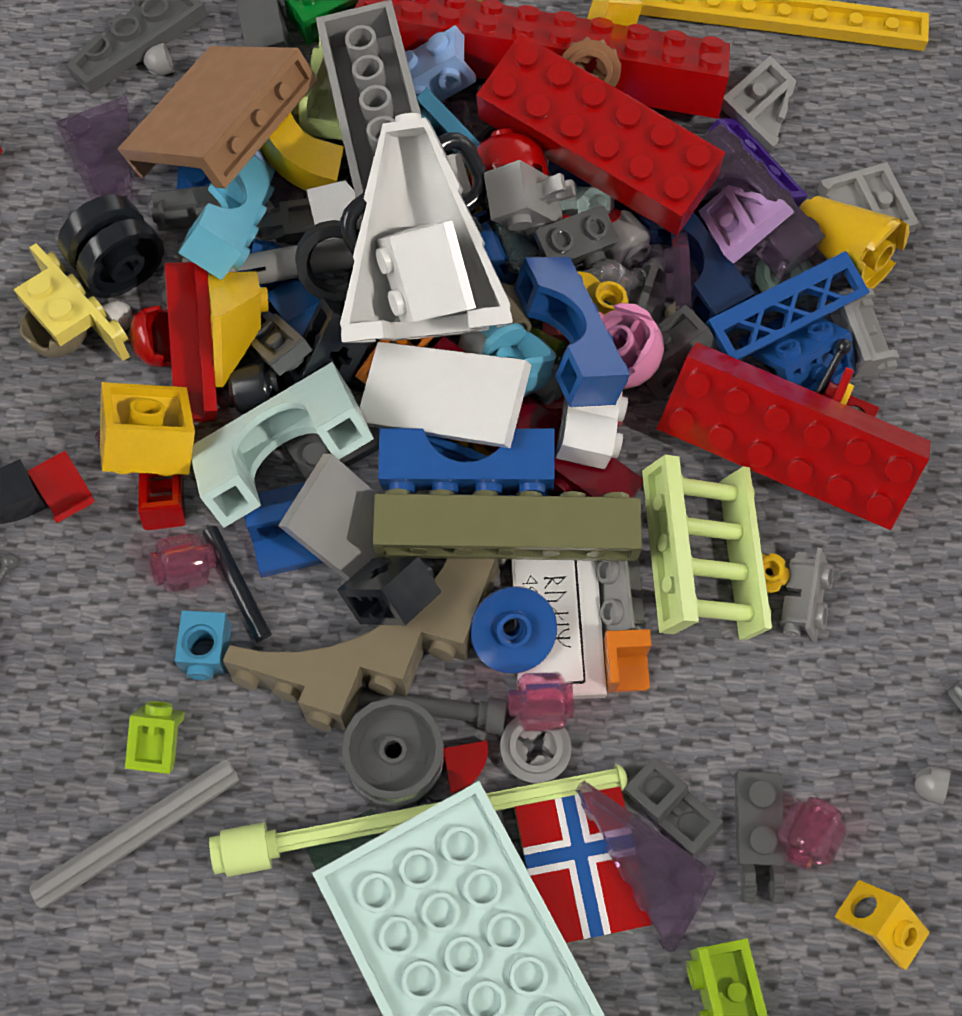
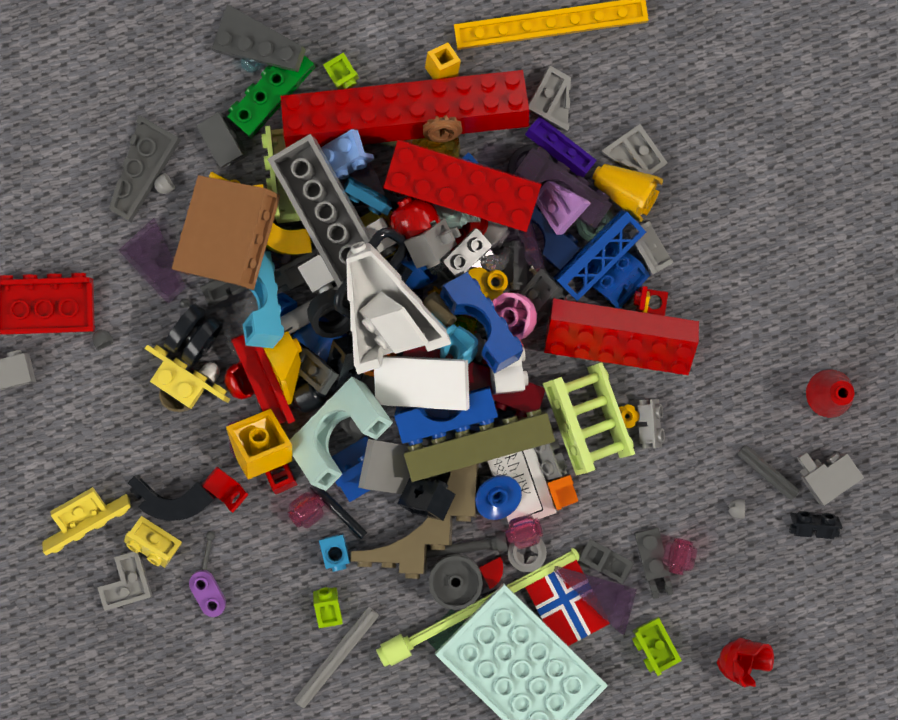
camera: 20 degrees left, 20 degrees up
black hinge [814,338,852,395] -> none
yellow bracket [835,880,929,970] -> none

